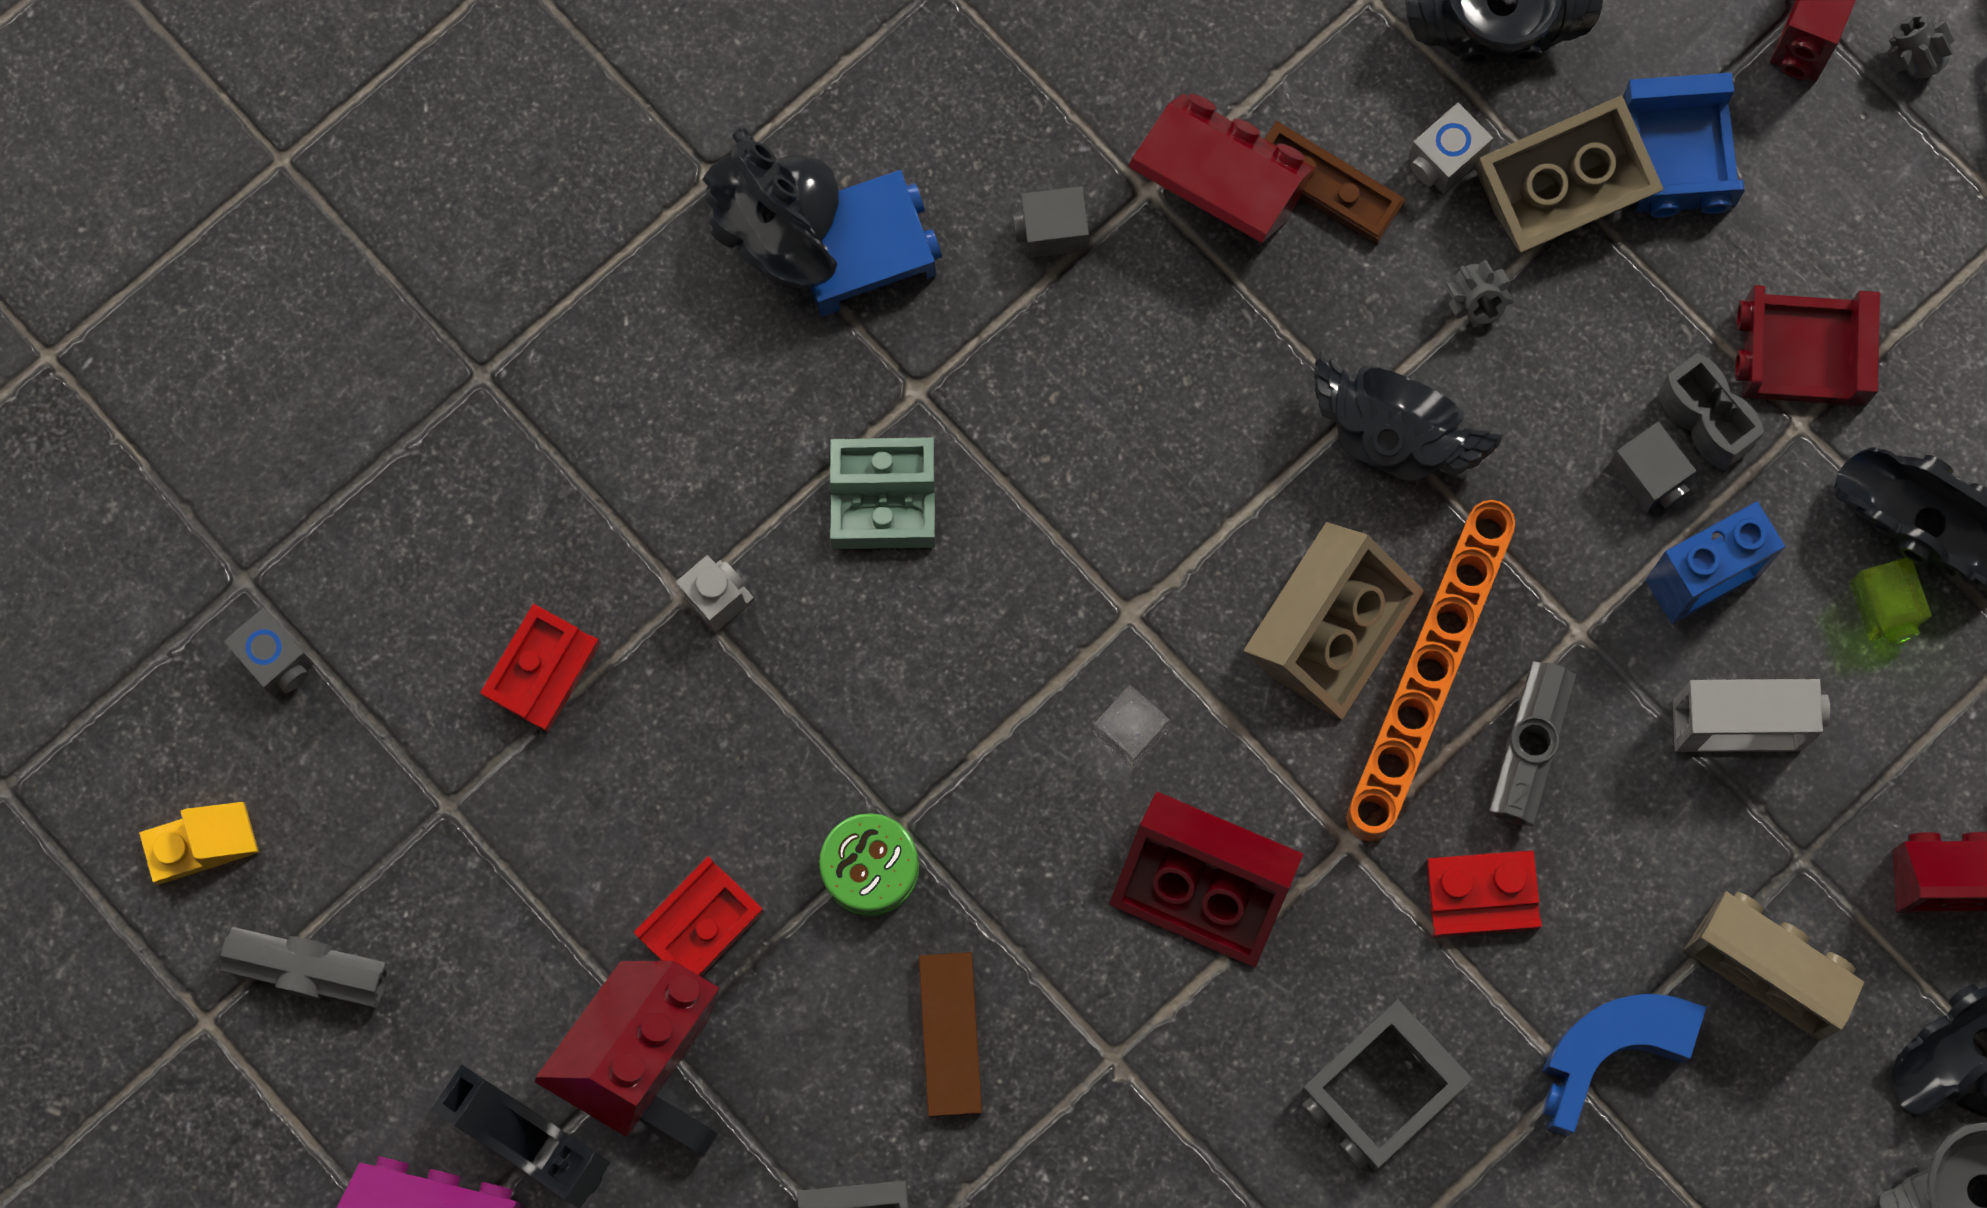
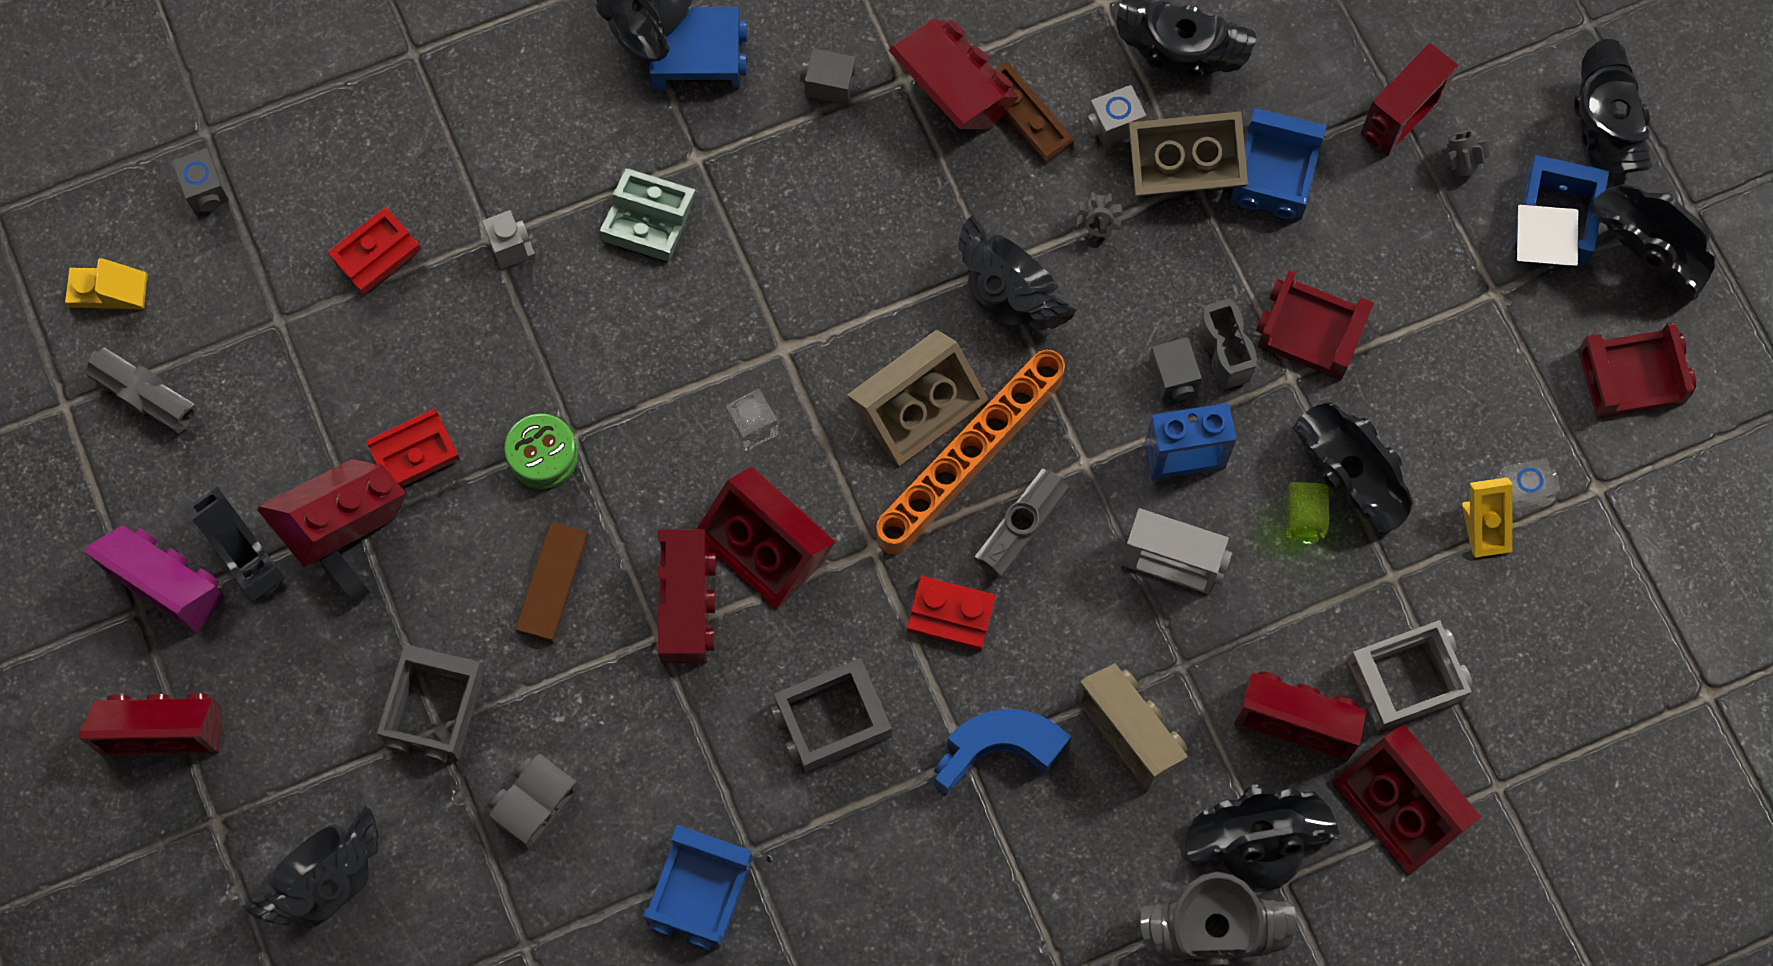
camera: 15 degrees right, 5 degrees down
none -> dark red wedge [658,529,717,663]

